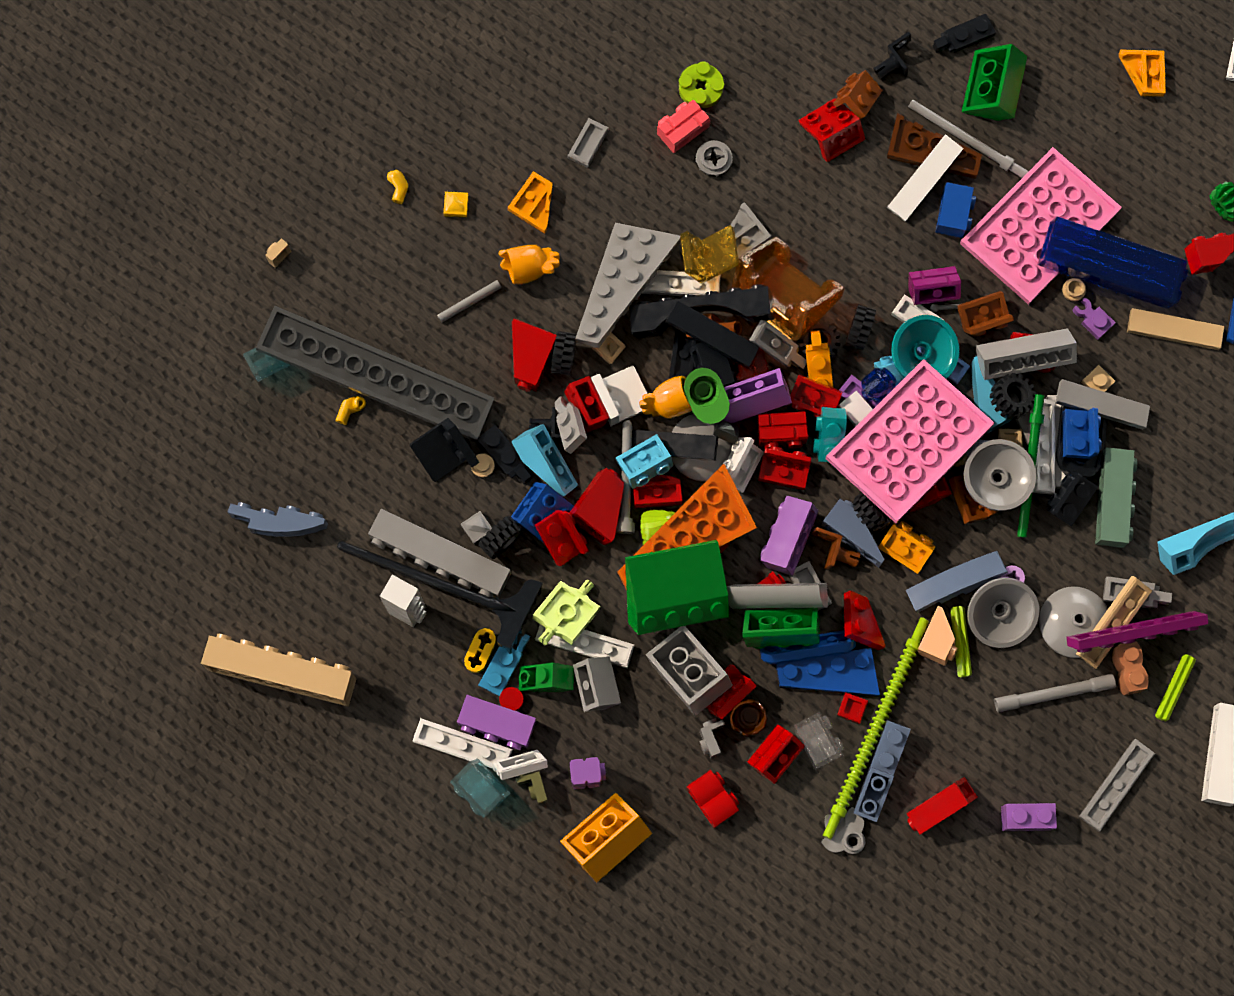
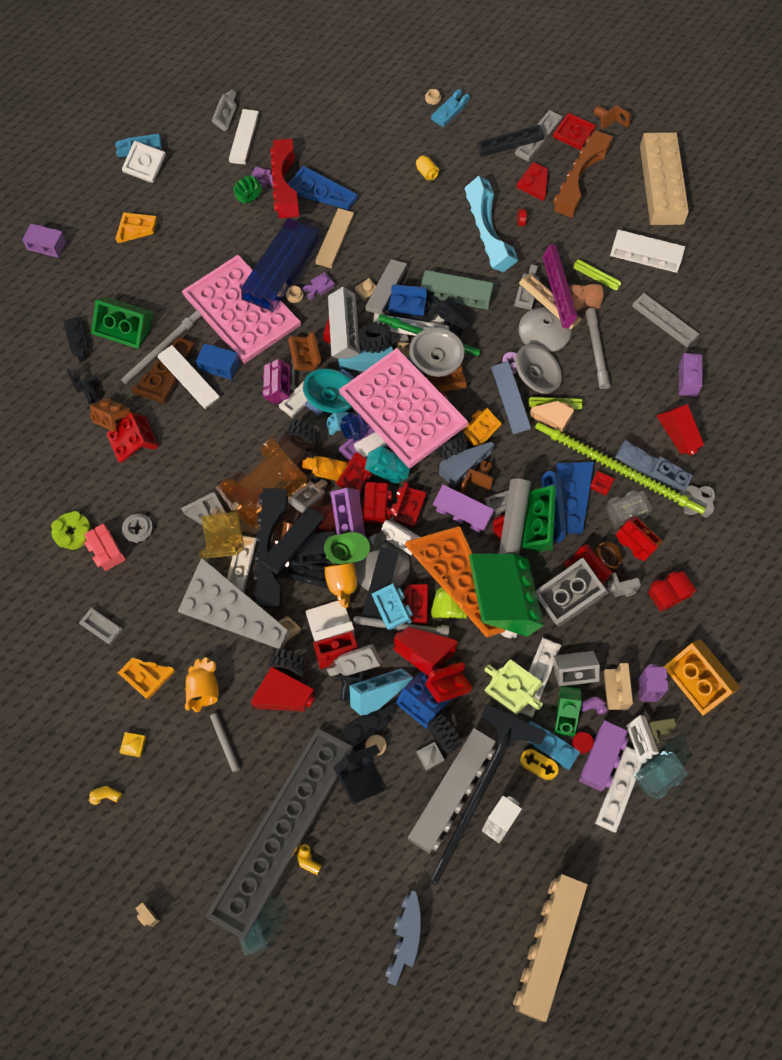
camera: 80 degrees left, 10 degrees down
red wing [844,590,885,650] -> none
none -> medium lavender arm [580,697,608,715]
none -> tan bracket [604,663,633,710]

